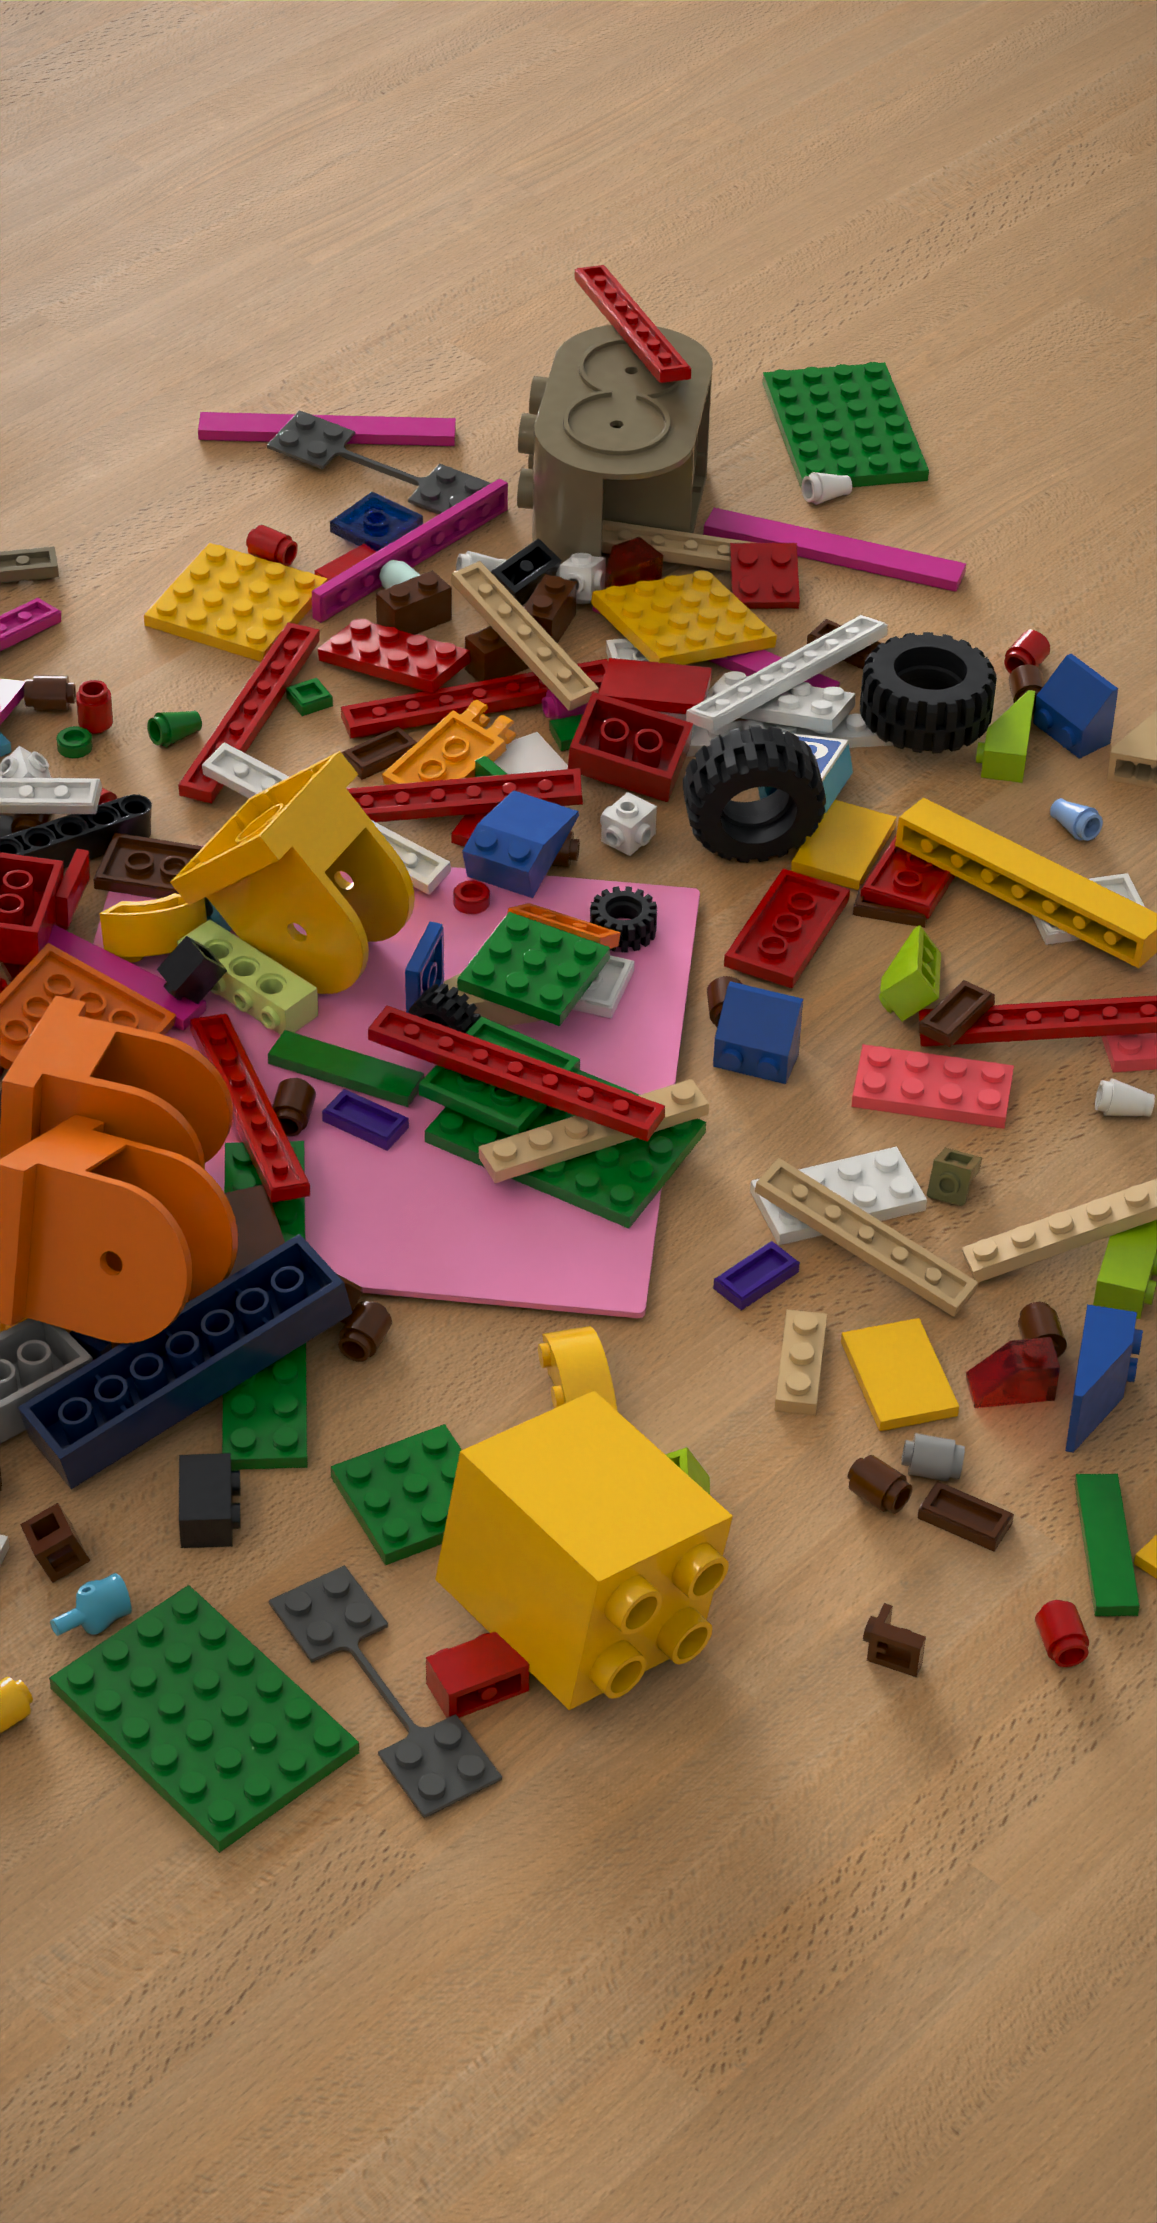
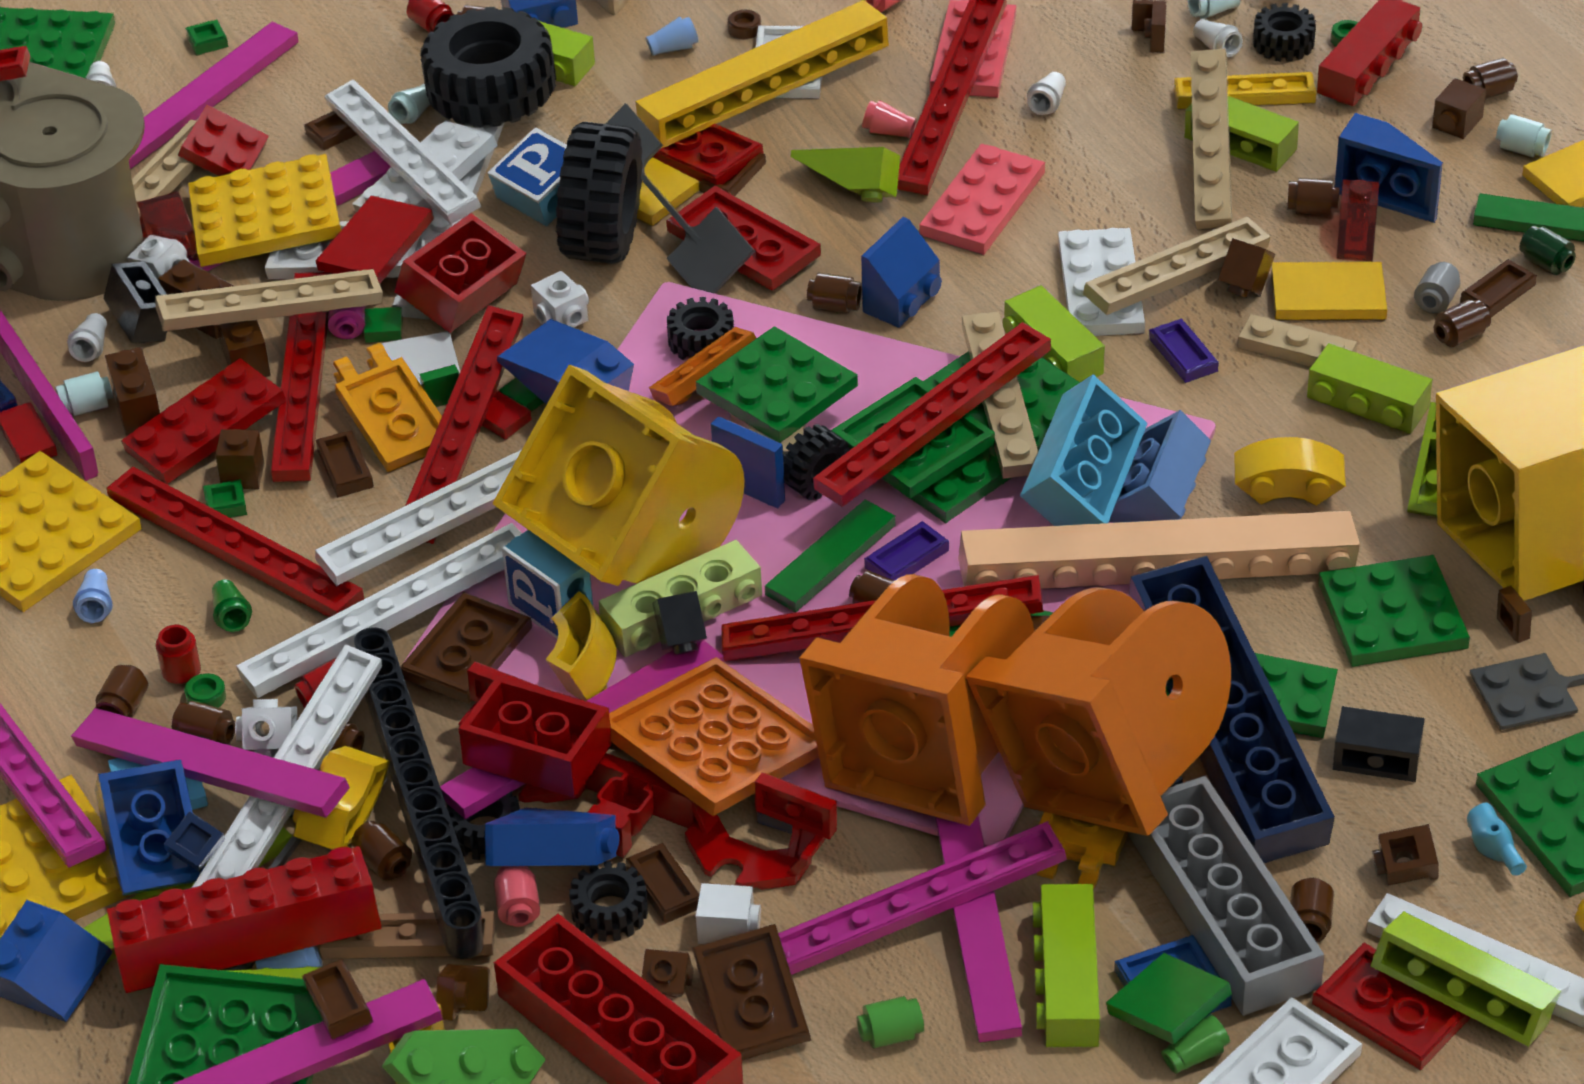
camera: 70 degrees left, 0 degrees up
reddish brown tile [919,980,995,1047] -> none
olive bracket [927,1147,982,1206] -> none
none -> light blue cone [73,569,113,623]
none -> reddish brown brick [172,701,235,744]
none -> green tile [185,19,228,56]
none -> reddish brown brick [215,429,265,489]
none -> white plate [237,523,523,698]
none -> dark grey hinge [606,103,756,294]
none -> reddish brown tile [727,9,761,39]
none -> coral cone [862,100,916,139]
none -> light nougat brick [958,511,1360,589]
none -> lime brick [1002,285,1105,382]
none -> medium azure brick [1020,374,1148,526]
none -> medium blue slope [1109,410,1211,523]
none -> reddish brown brick [1218,238,1275,298]
none -> lime brick [1307,343,1433,434]
none -> reddish brown tile [1496,585,1532,643]
none -> dark green brick [1519,226,1576,275]

